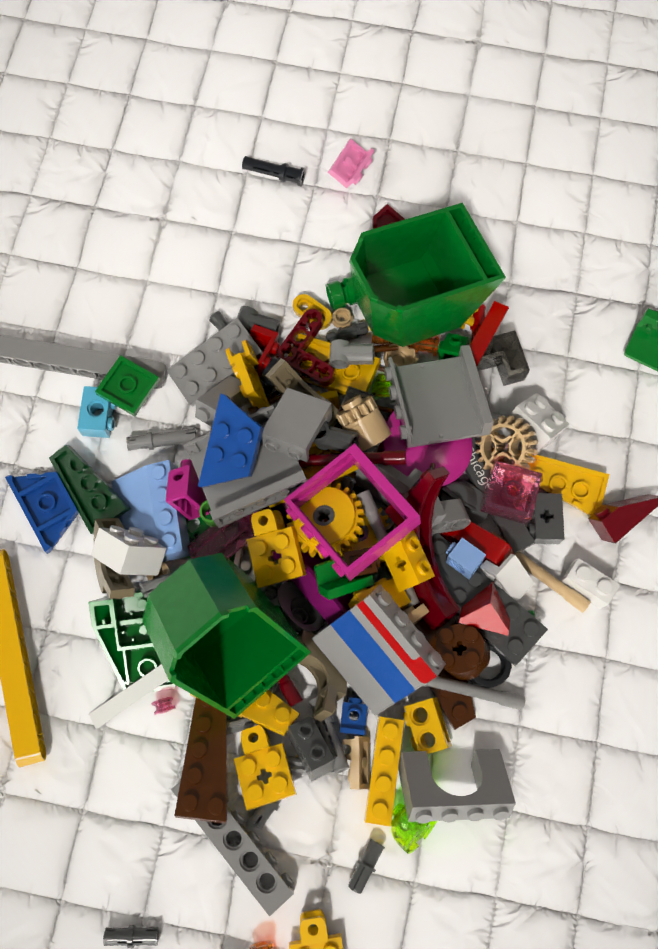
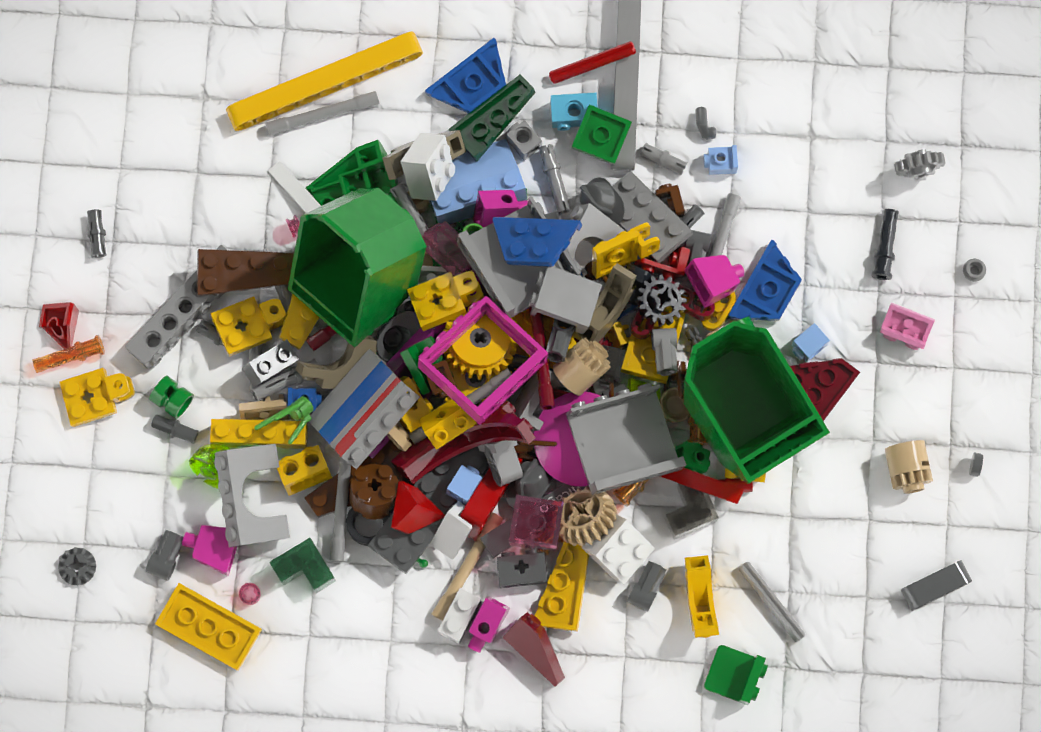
camera: 85 degrees right, 5 degrees up
none -> dark grey piece [146,530,183,581]
none -> green wheel [149,375,194,419]
none -> yellow plate [155,583,262,671]
none -> dark pink torso [182,525,238,576]
none -> clear pink bush [239,583,261,605]
none -> bright green plant [254,396,314,444]
none -> light grey piece [265,91,380,136]
none -> clear green brick [269,537,336,593]
none -> dark pink torso [468,597,510,653]
none -> light grey brick [507,120,542,161]
none -> red axle [549,41,636,84]
none -> dark grey piece [579,177,625,225]
none -> dark grey piece [627,561,667,612]
none -> gear [635,275,687,327]
none -> light grey pin [640,143,688,175]
none -> reddish brown bracket [655,183,685,218]
none -> dark pink torso [684,255,744,308]
none -> yellow arch [684,555,719,638]
none -> light grey piece [694,193,741,303]
none -> dark grey arm [695,106,716,140]
none -> light blue brick [704,145,738,175]
none -> blue wing [728,239,802,321]
none -> light grey axle [739,561,805,642]
none -> light blue brick [791,323,830,363]
none -> tan gear [884,440,933,494]
none -> light grey gear [894,149,946,179]
none -> dark grey beam [901,560,972,611]
none -> light grey plate [963,258,986,282]
none -> dark grey tile [969,452,983,477]

